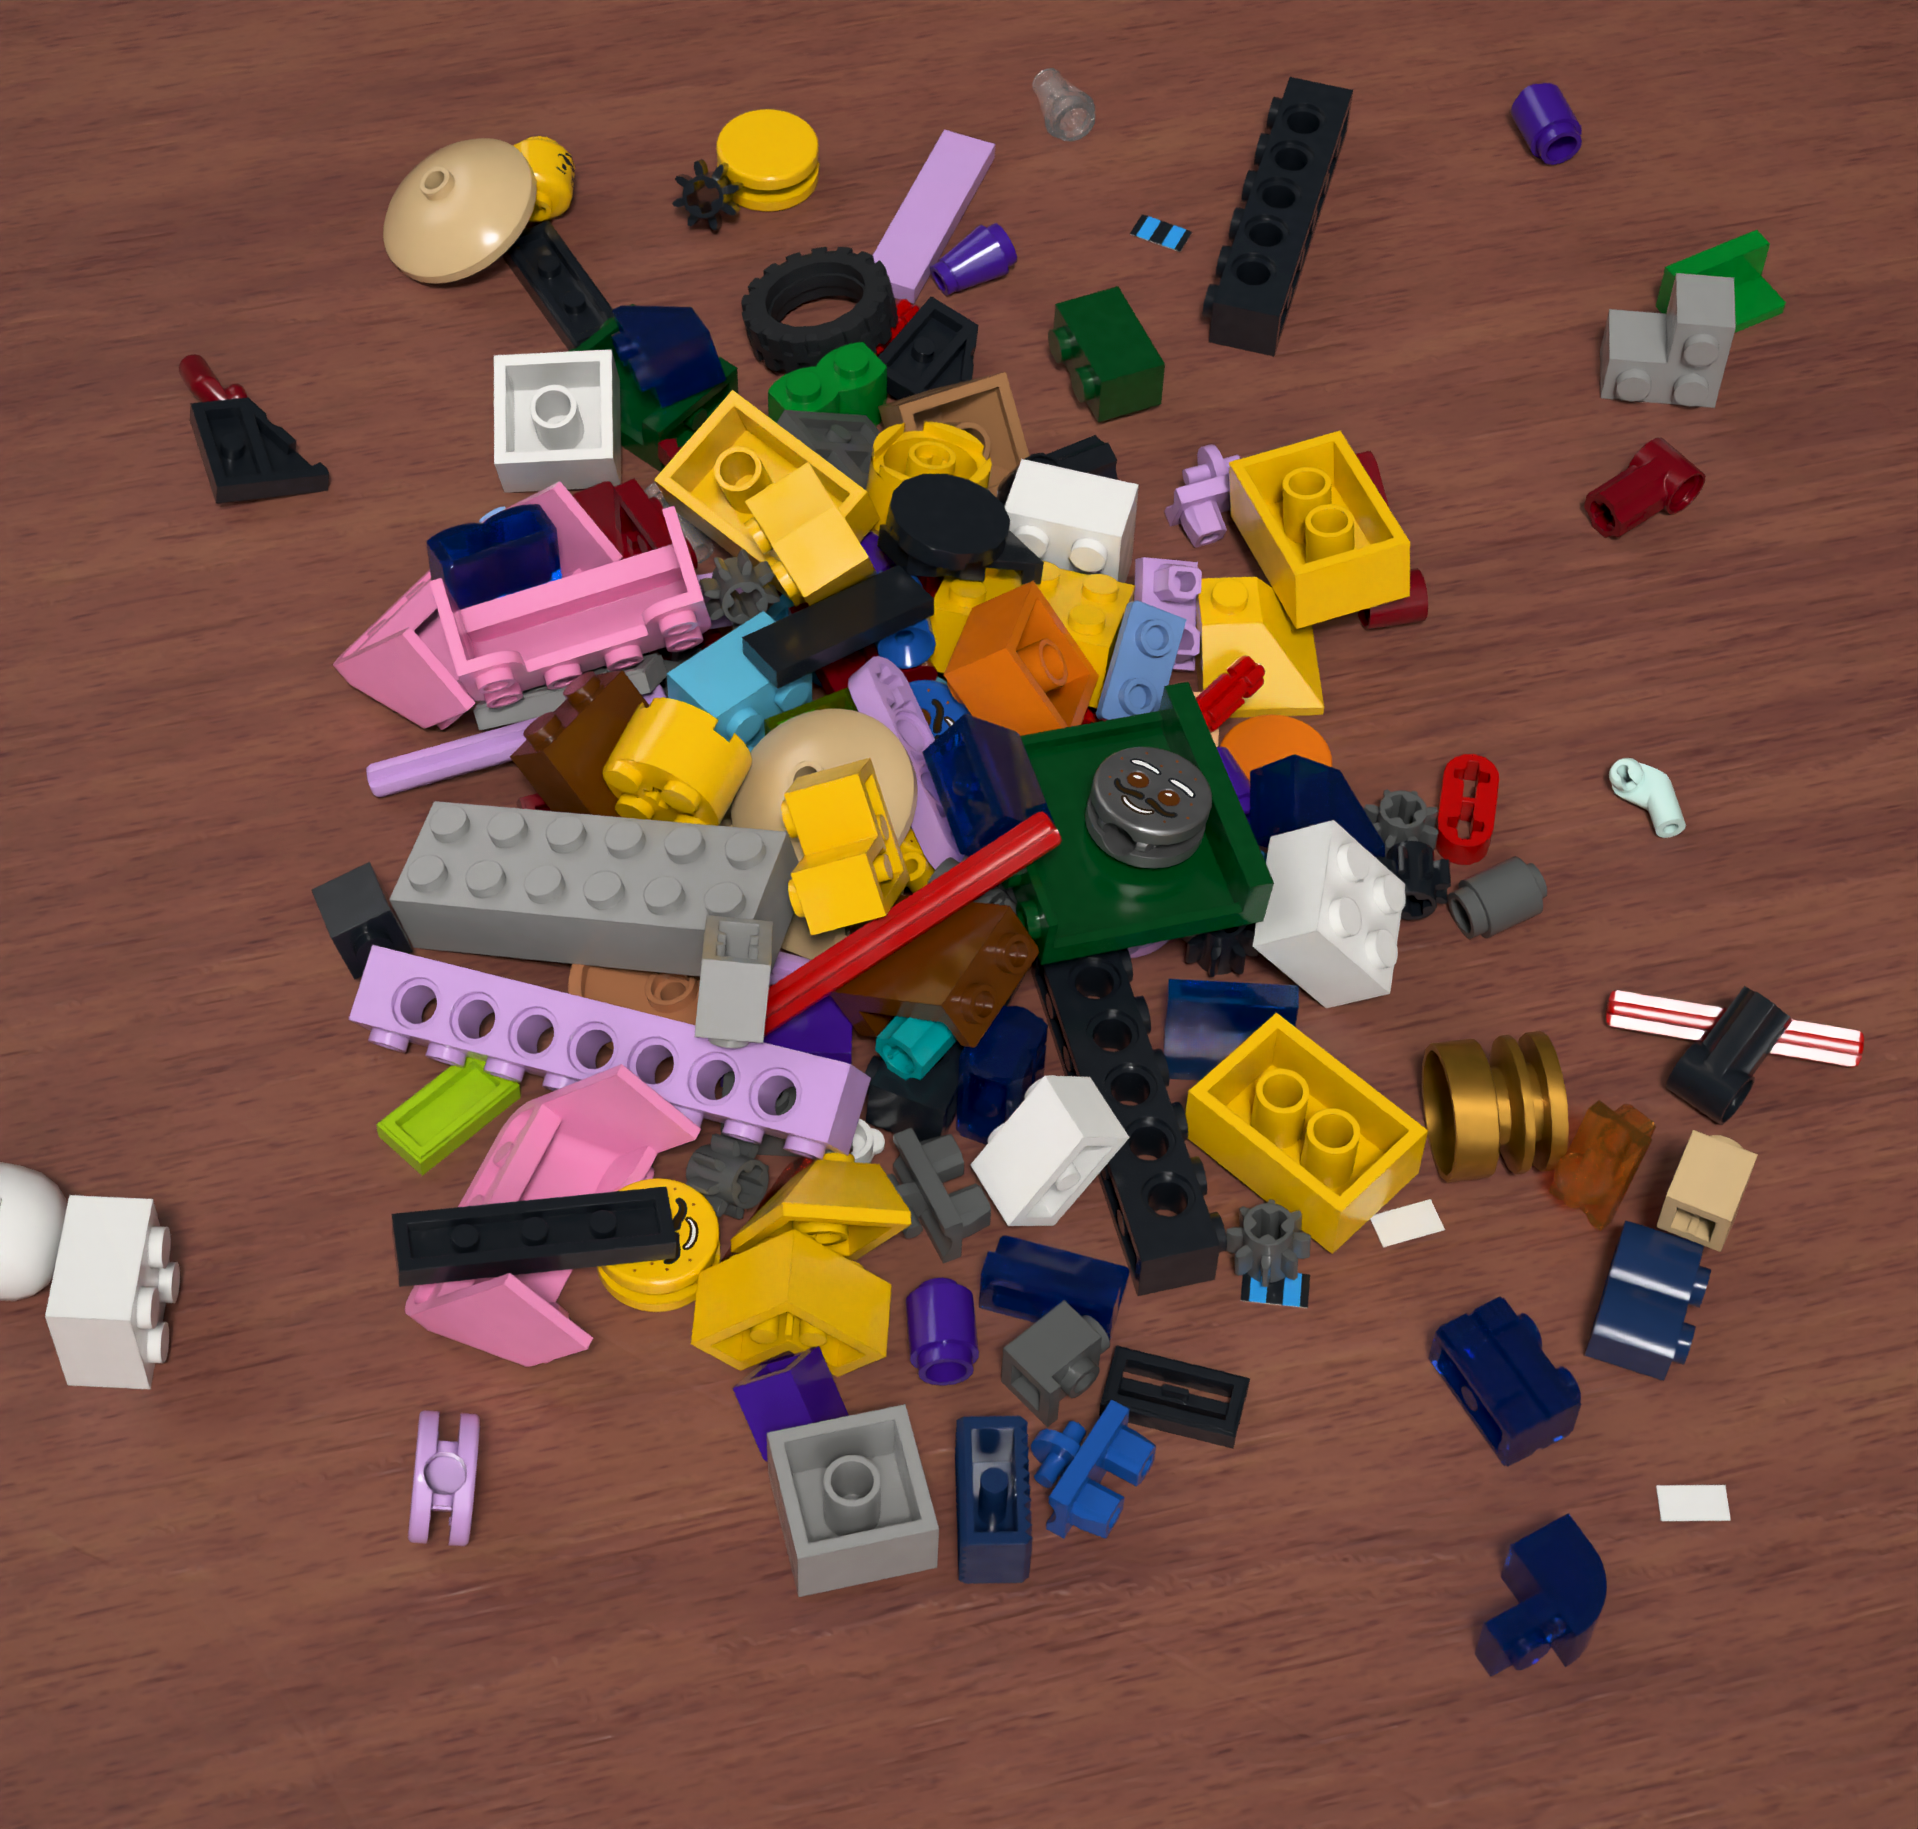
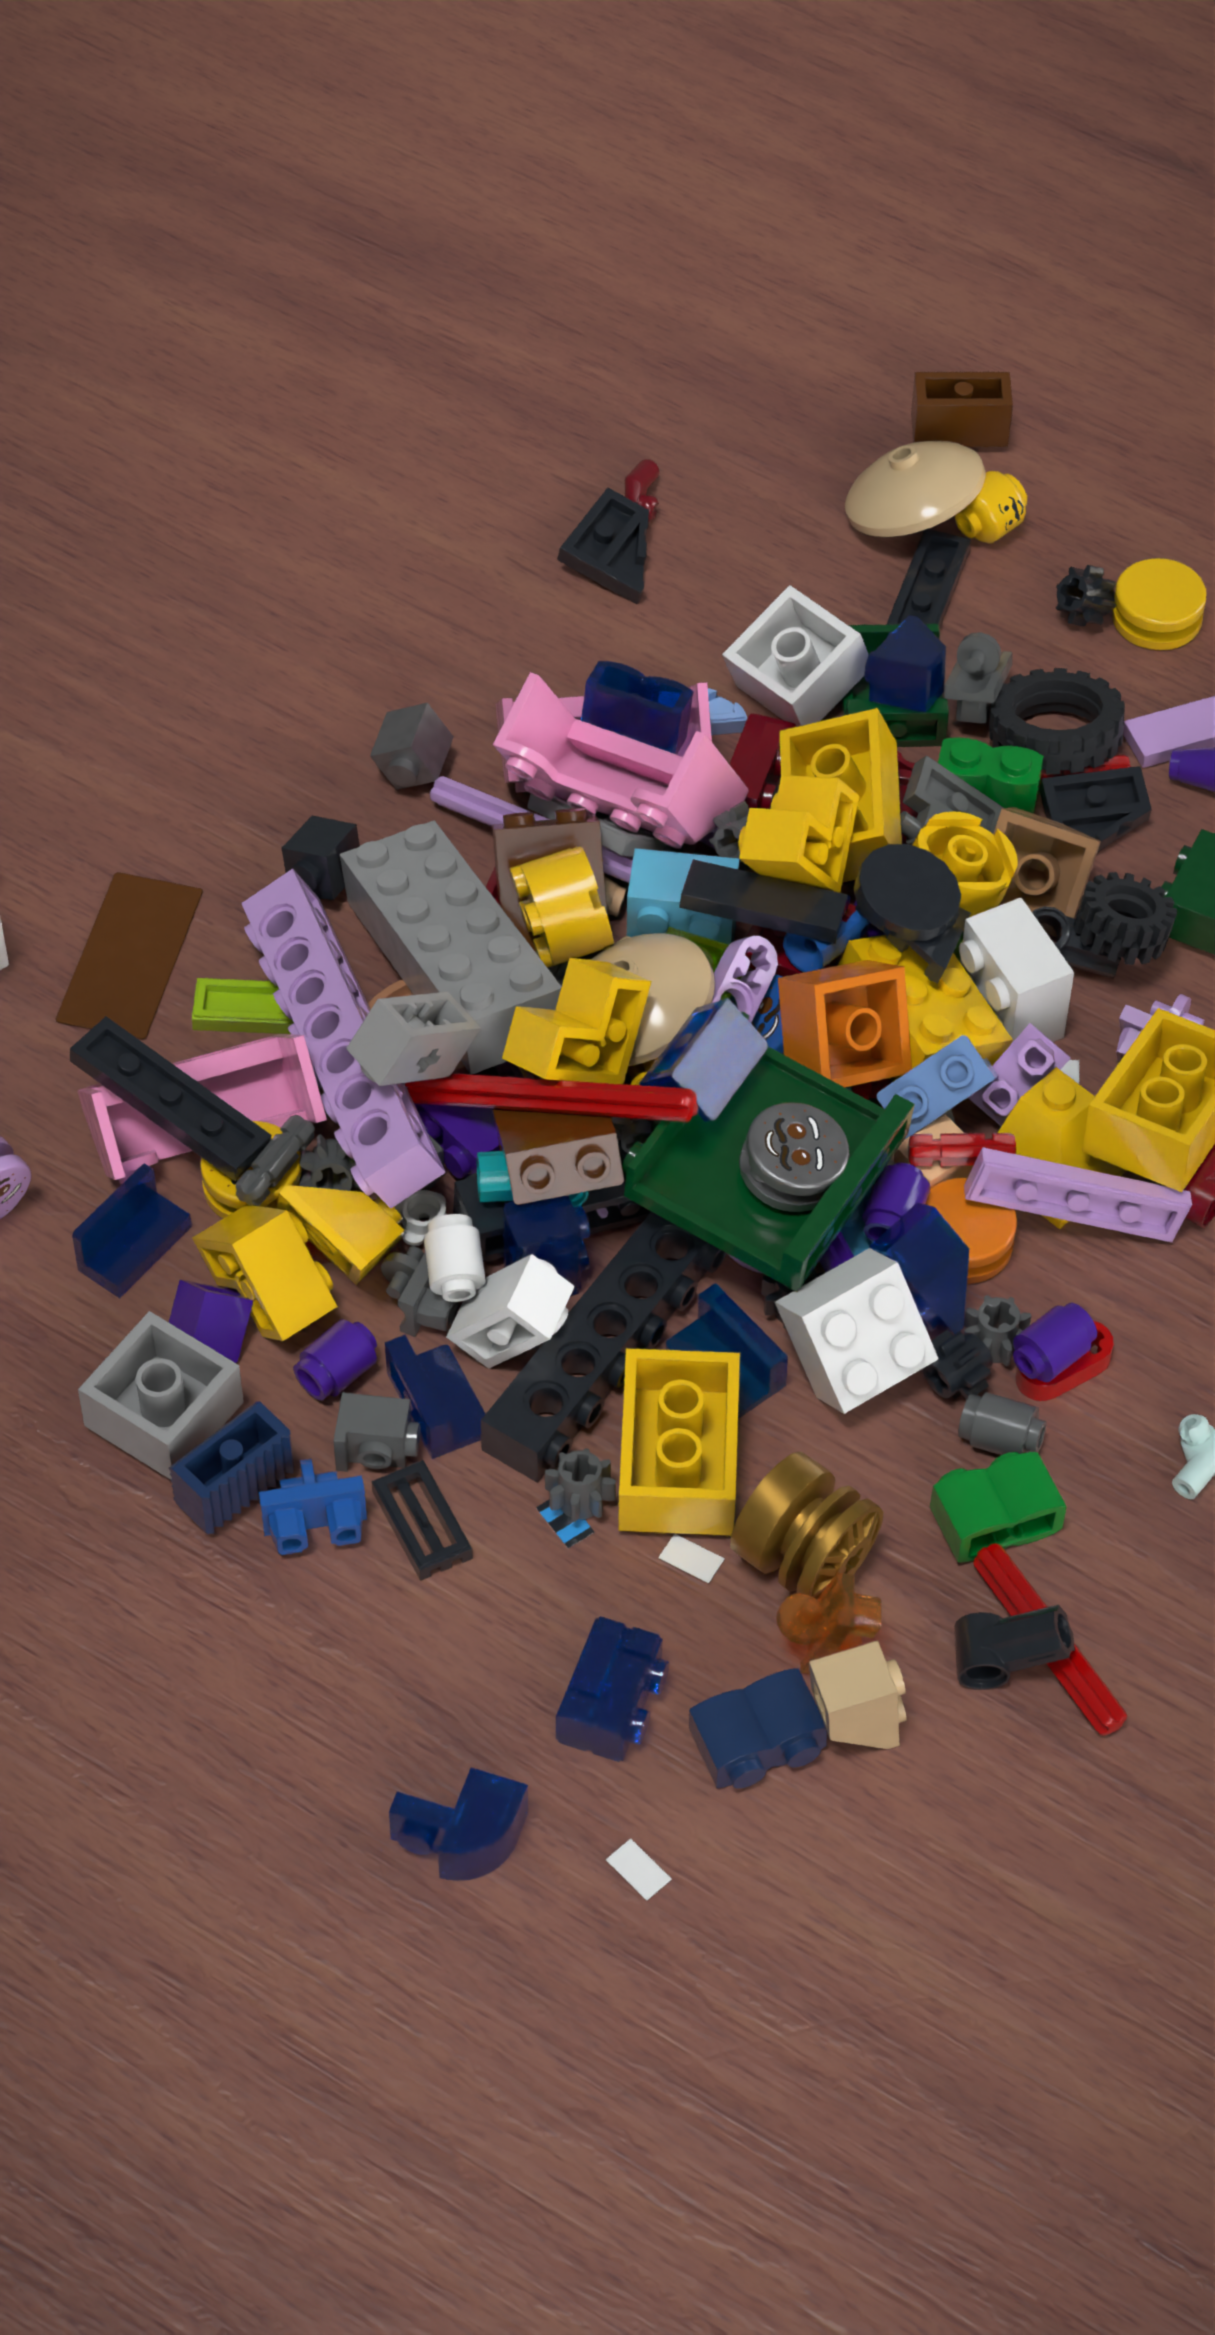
camera: 50 degrees right, 0 degrees up
none -> reddish brown sticker [55,872,203,1039]
none -> clear blue panel [72,1163,192,1299]
none -> dark grey axle [235,1115,315,1206]
none -> flat silver brick [370,703,454,790]
none -> white brick [424,1214,486,1302]
none -> reddish brown brick [911,372,1013,447]
none -> green brick [930,1452,1067,1562]
none -> dark grey hips [945,632,1013,723]
none -> lavender tile [964,1147,1192,1242]
none -> dark purple brick [1013,1303,1097,1382]
none -> black tyre [1074,872,1177,965]

